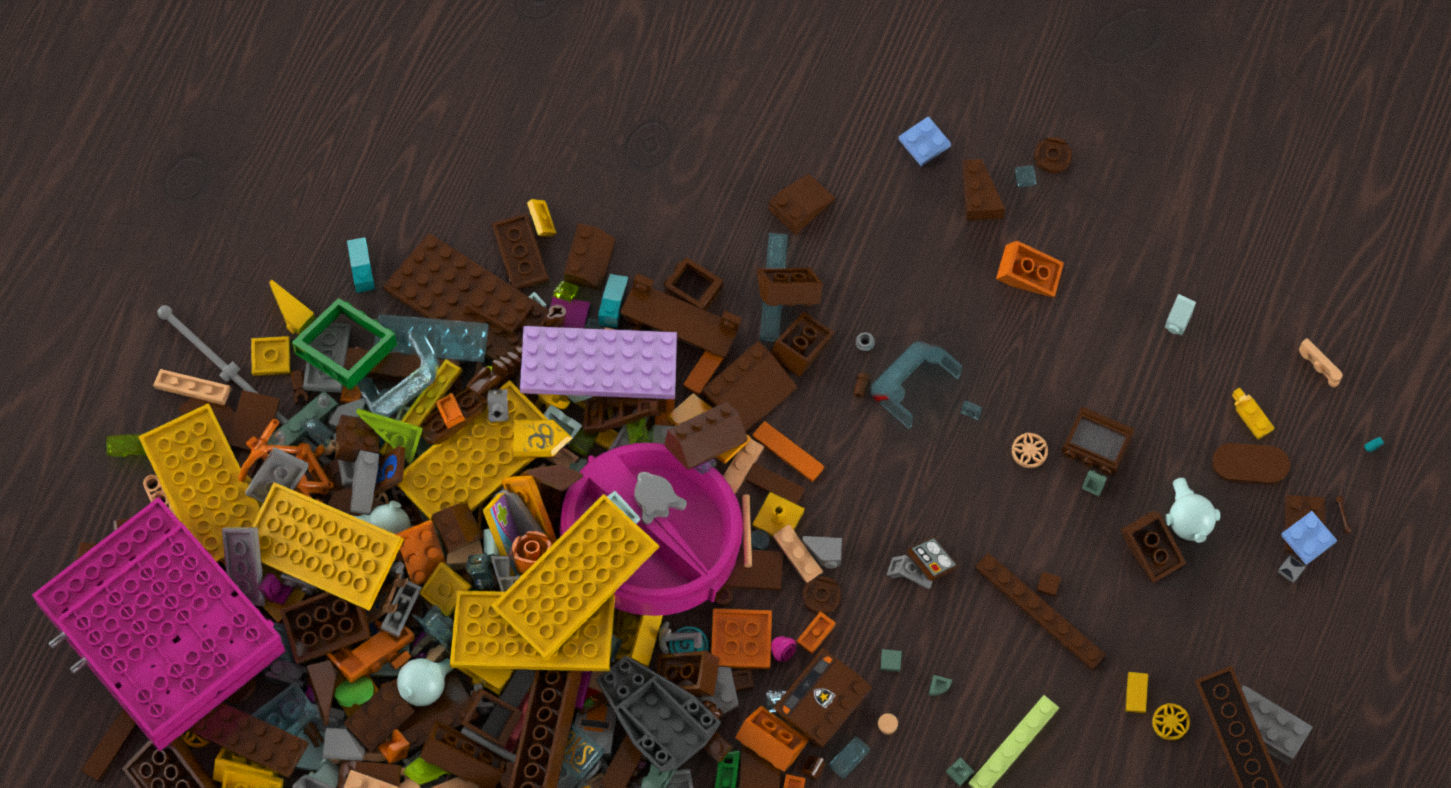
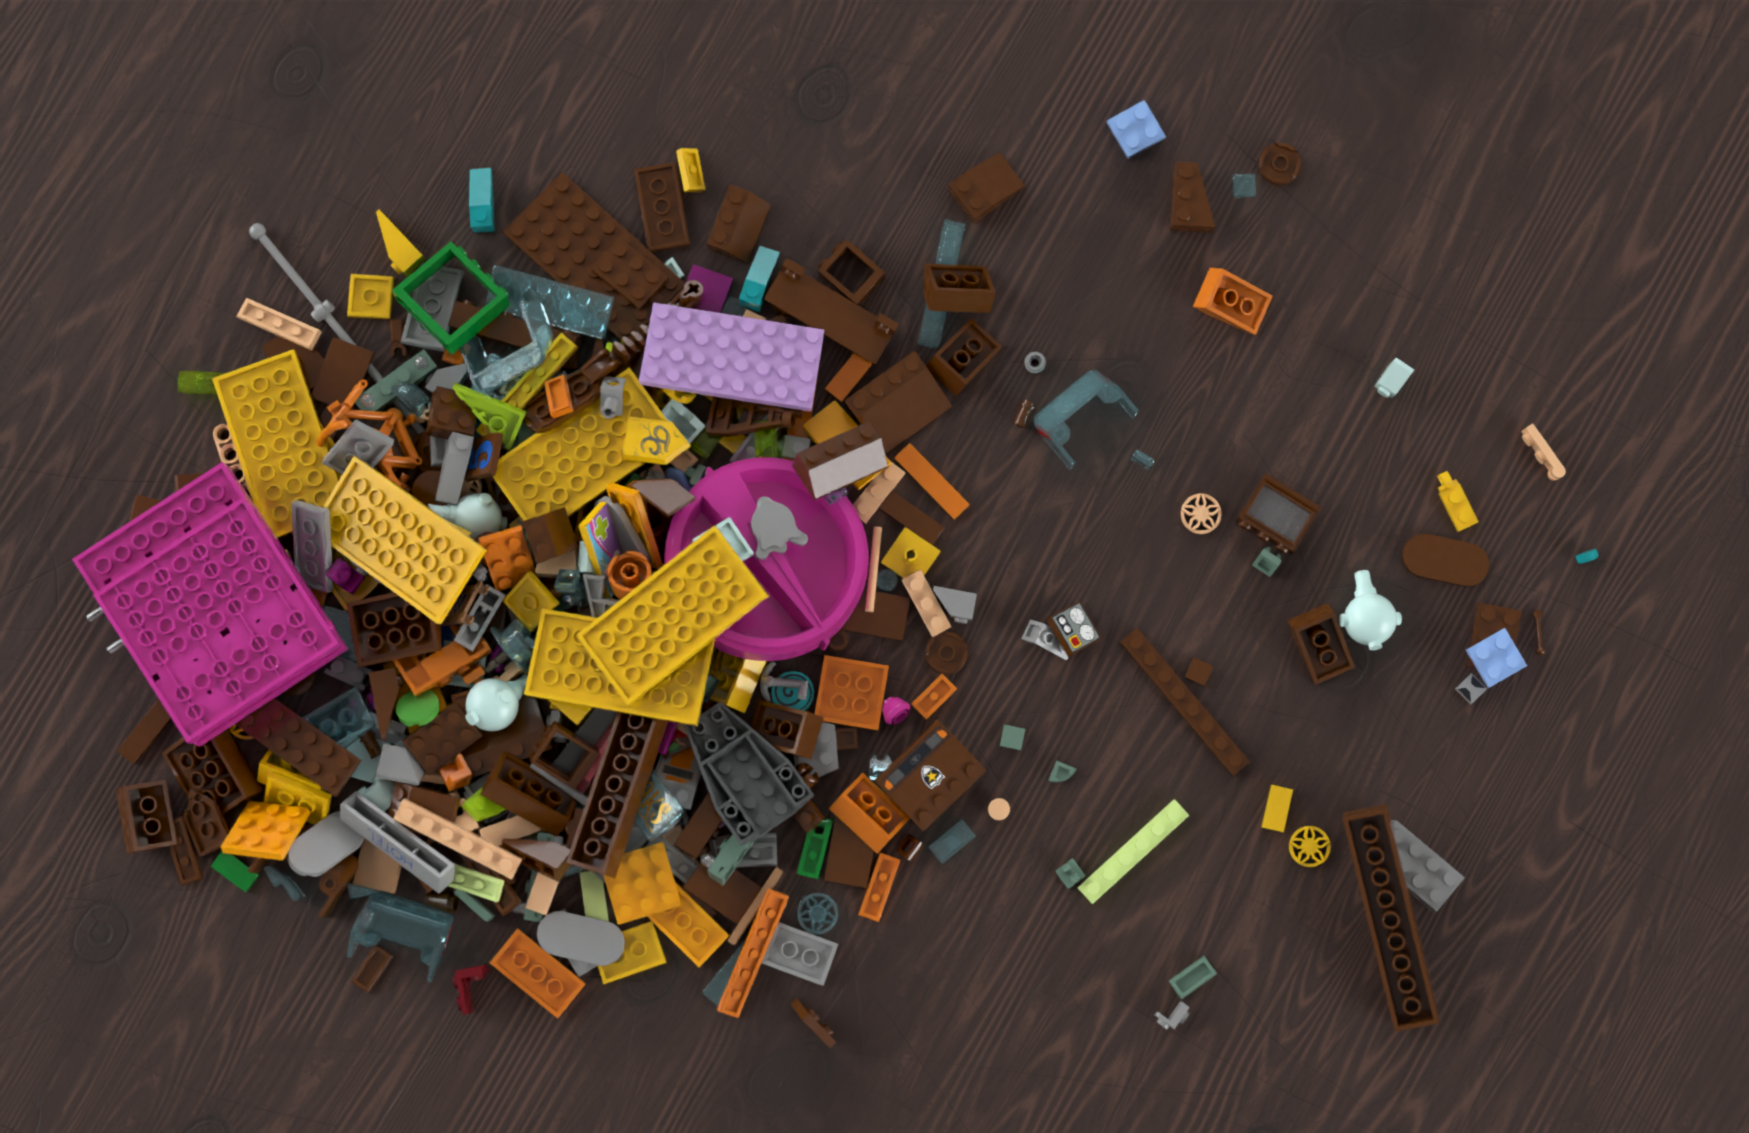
camera: 10 degrees right, 15 degrees up
clear neon green tile [553,281,579,302] -> none

